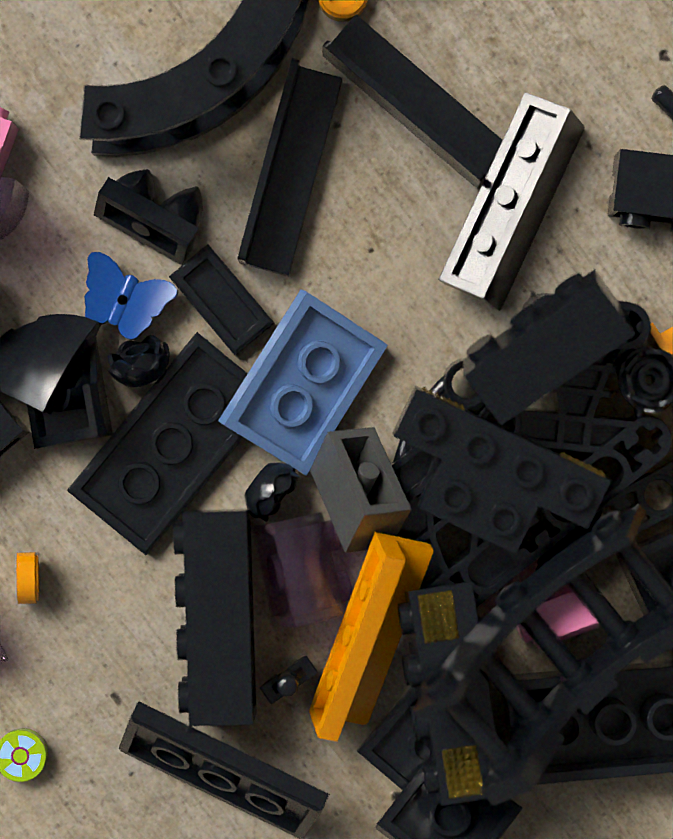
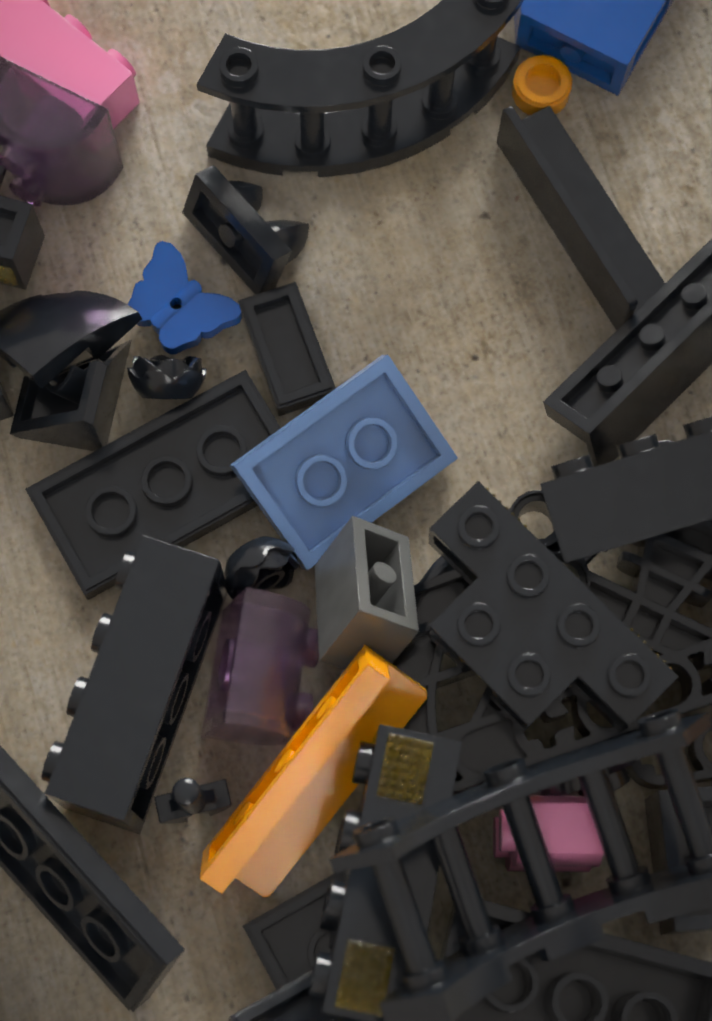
camera: 15 degrees right, 15 degrees down
black panel [237,58,342,277] -> none

